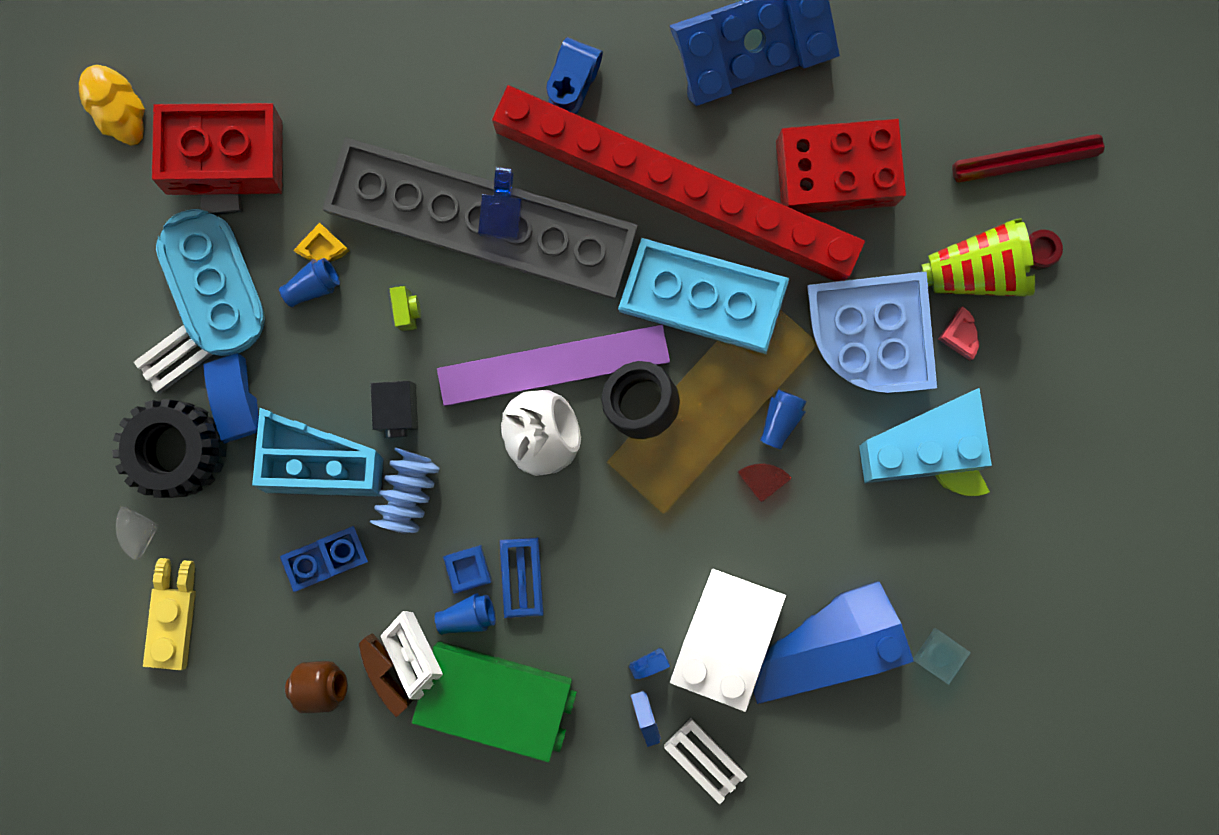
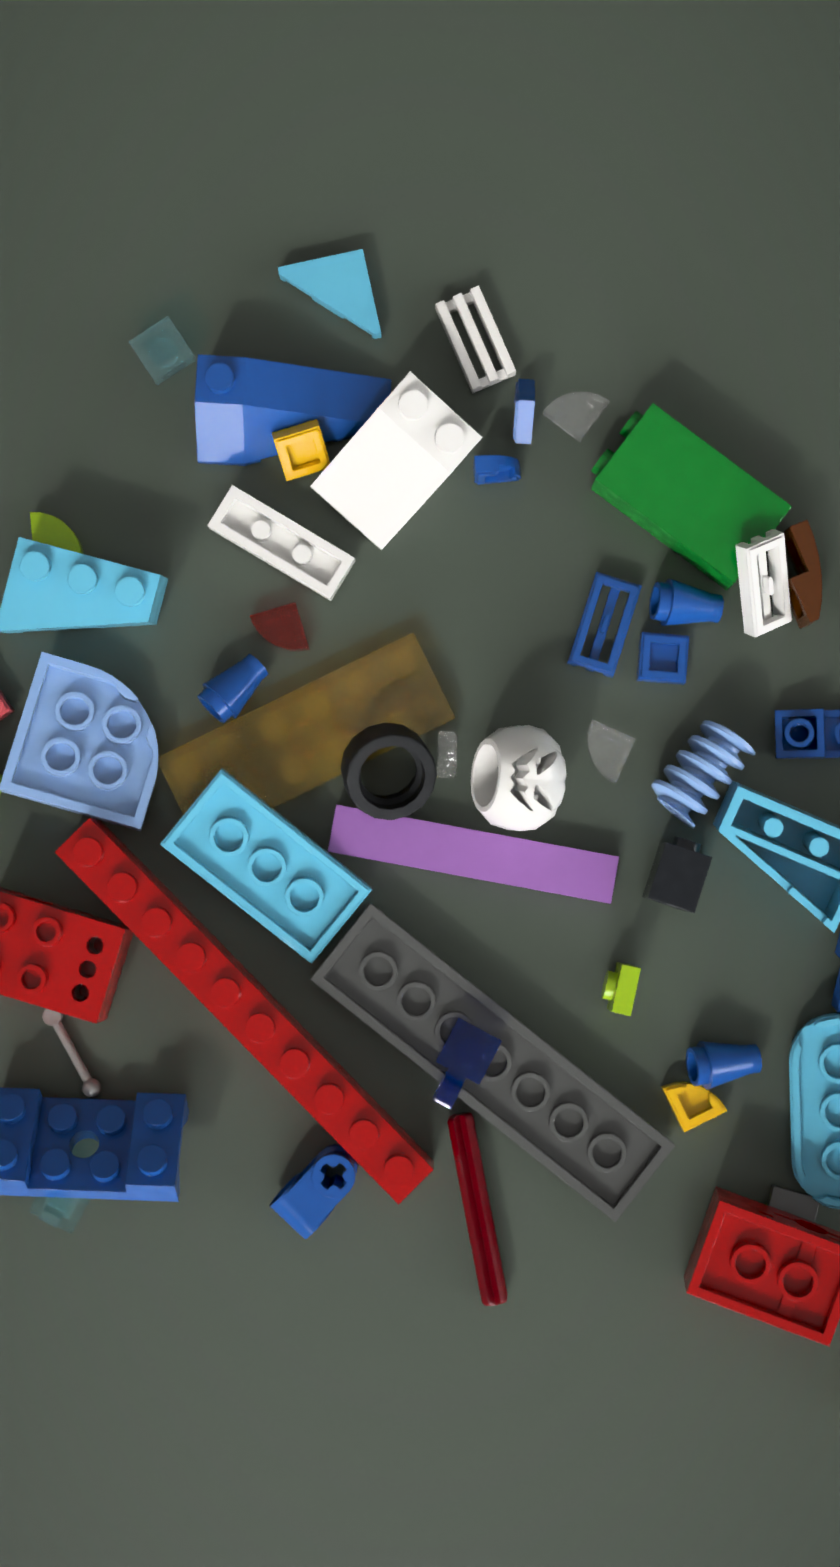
camera: 160 degrees left, 0 degrees up
none -> light grey hinge [42,1009,101,1097]
none -> white plate [208,485,355,601]
none -> yellow tile [272,419,330,481]
none -> medium azure tile [278,249,382,339]
none -> clear tile [436,731,457,779]
none -> dark red axle [447,1112,508,1306]
none -> clear tile [543,392,610,442]
none -> clear tile [586,719,636,783]

